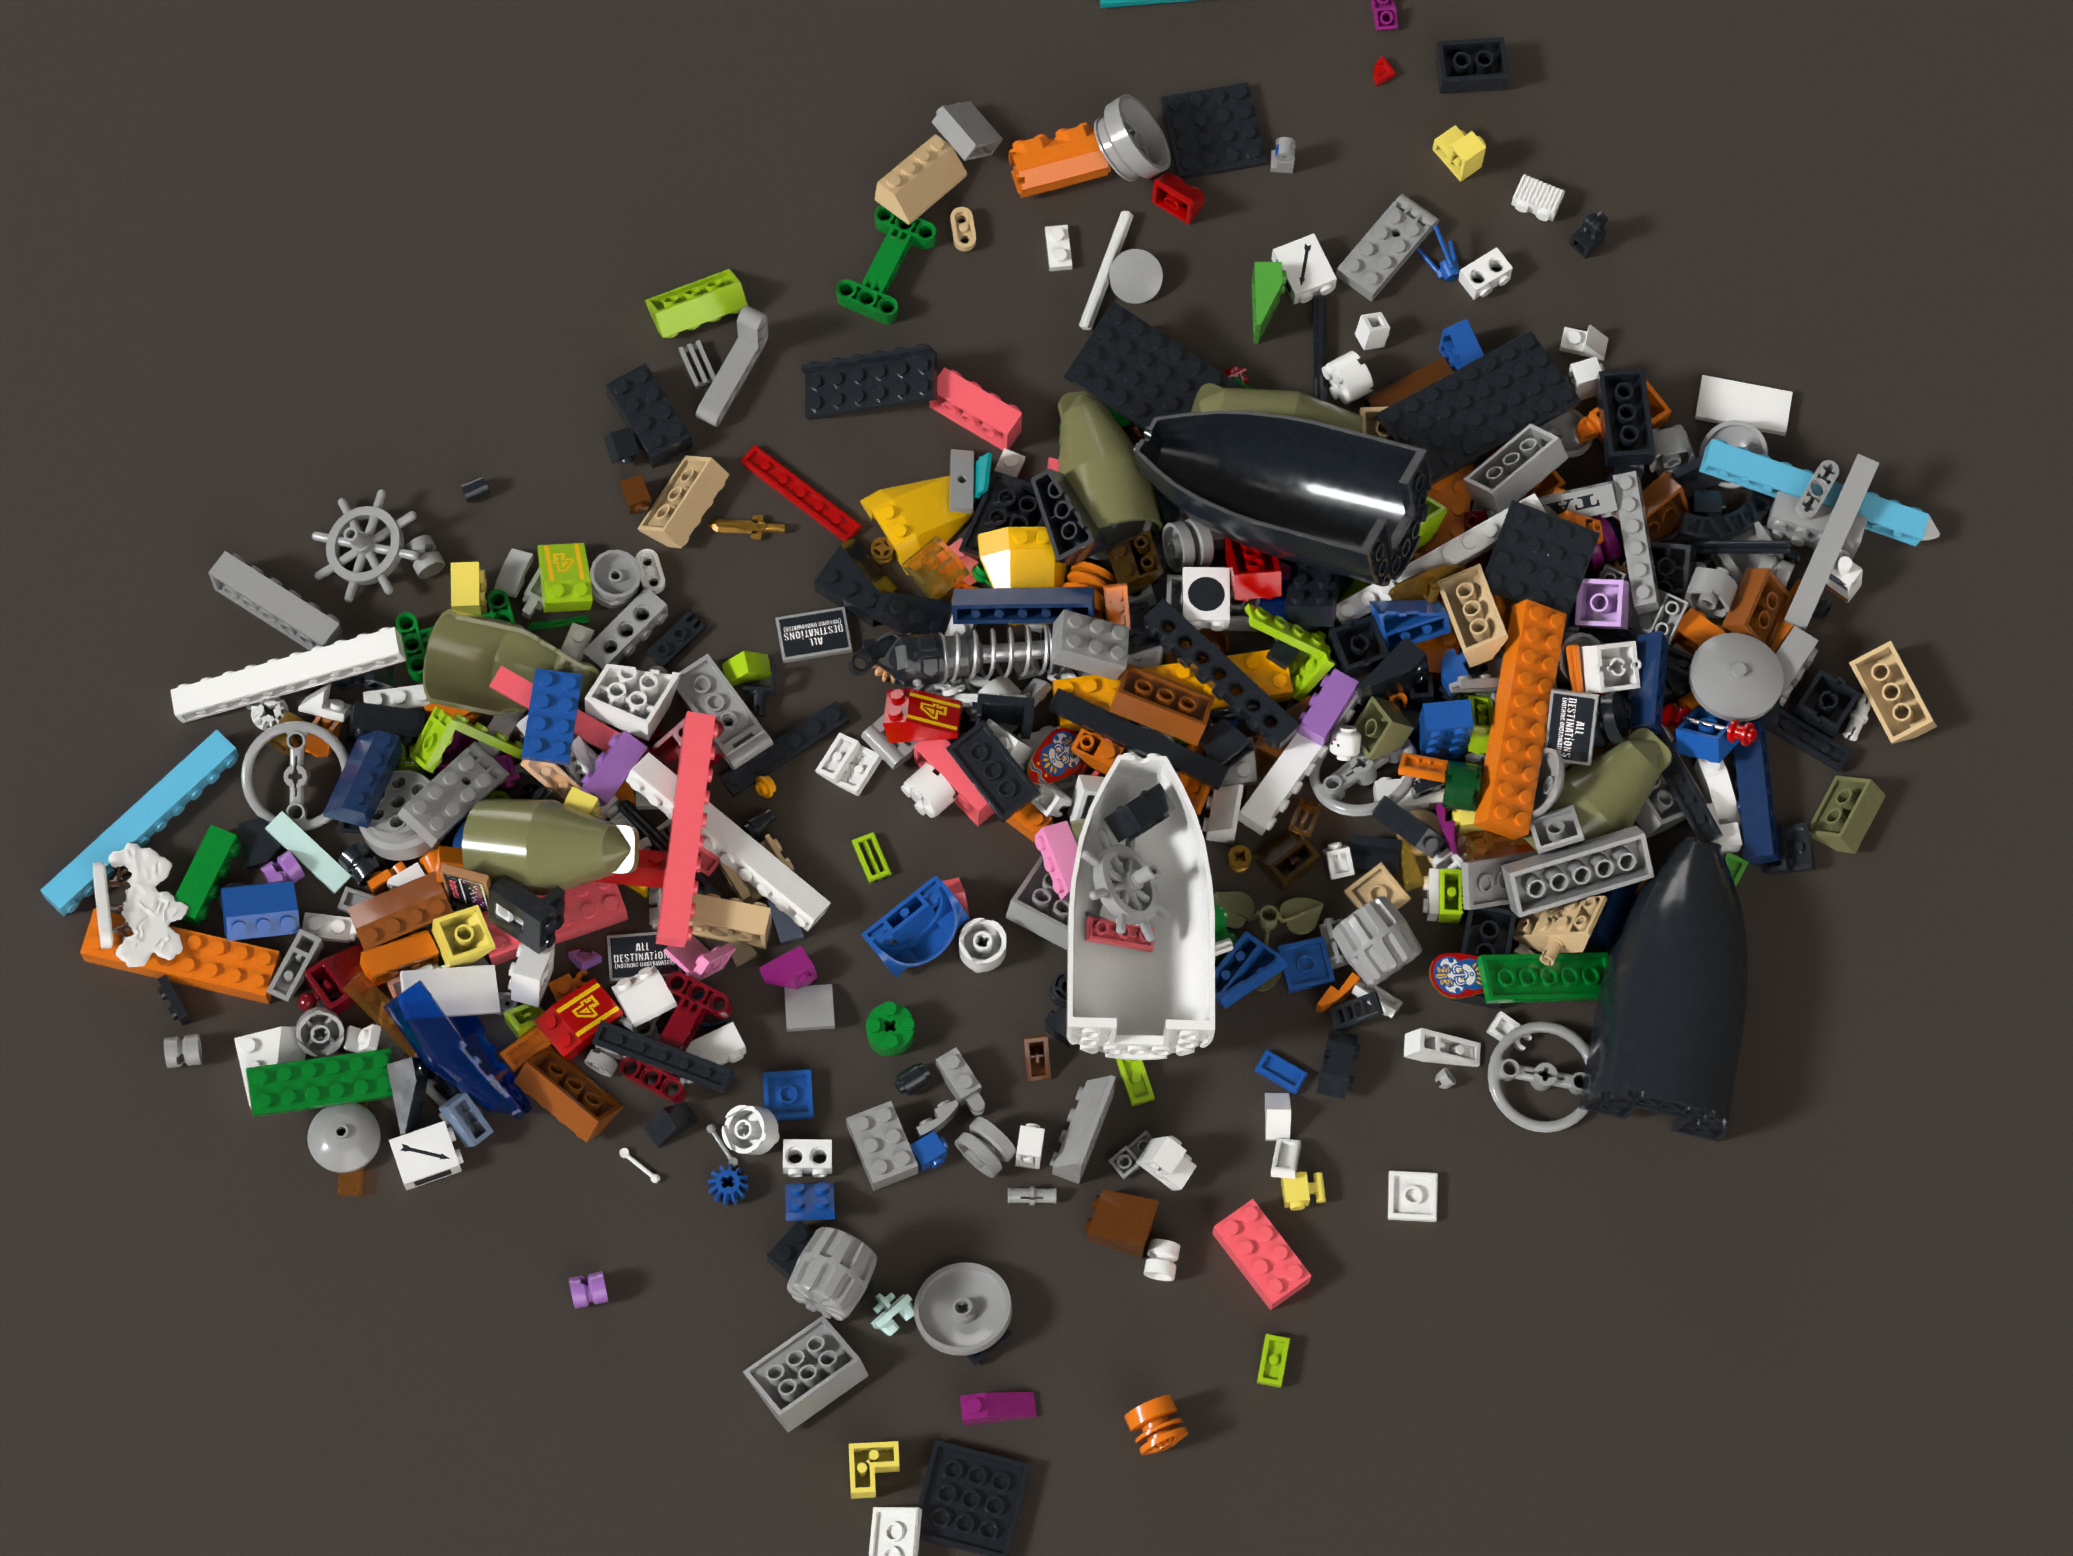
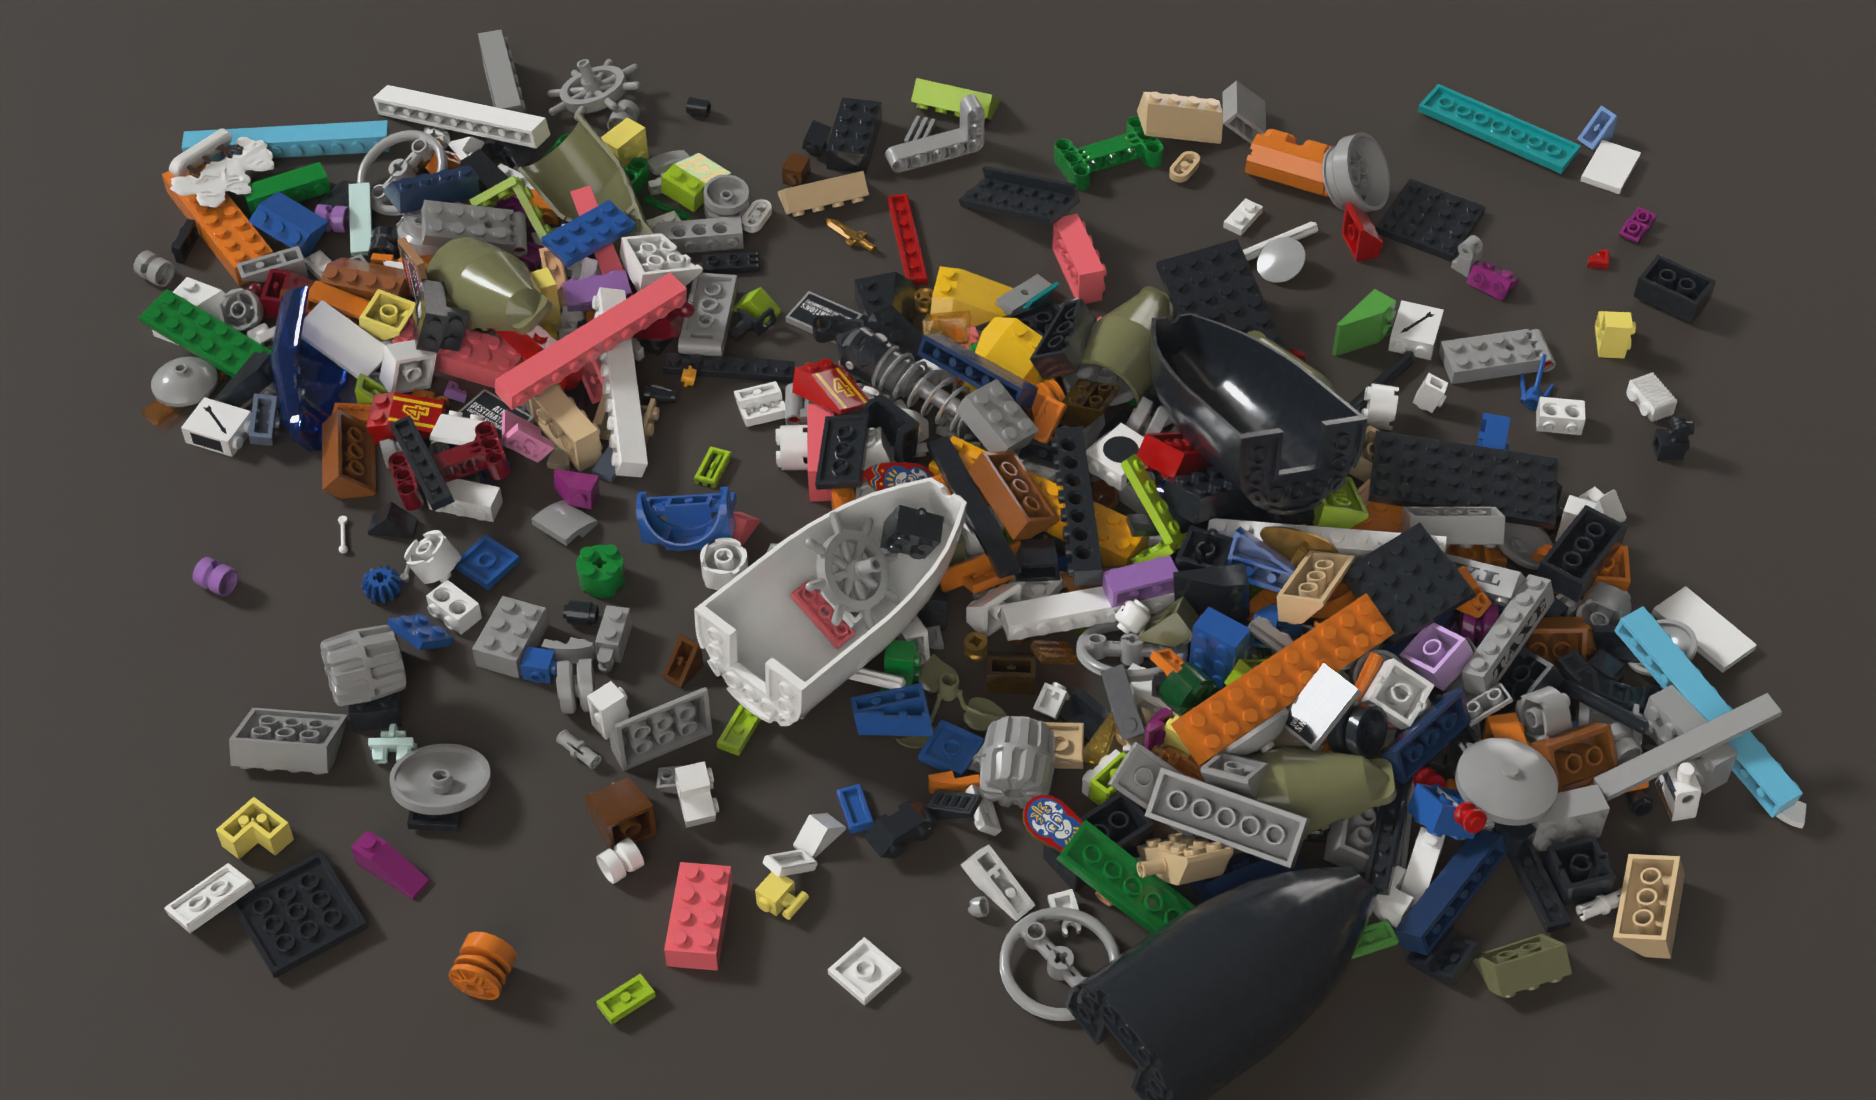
camera: 45 degrees right, 20 degrees down
light grey beam [1795,460,1839,520] -> none
none -> magenta bracket [1466,260,1520,300]

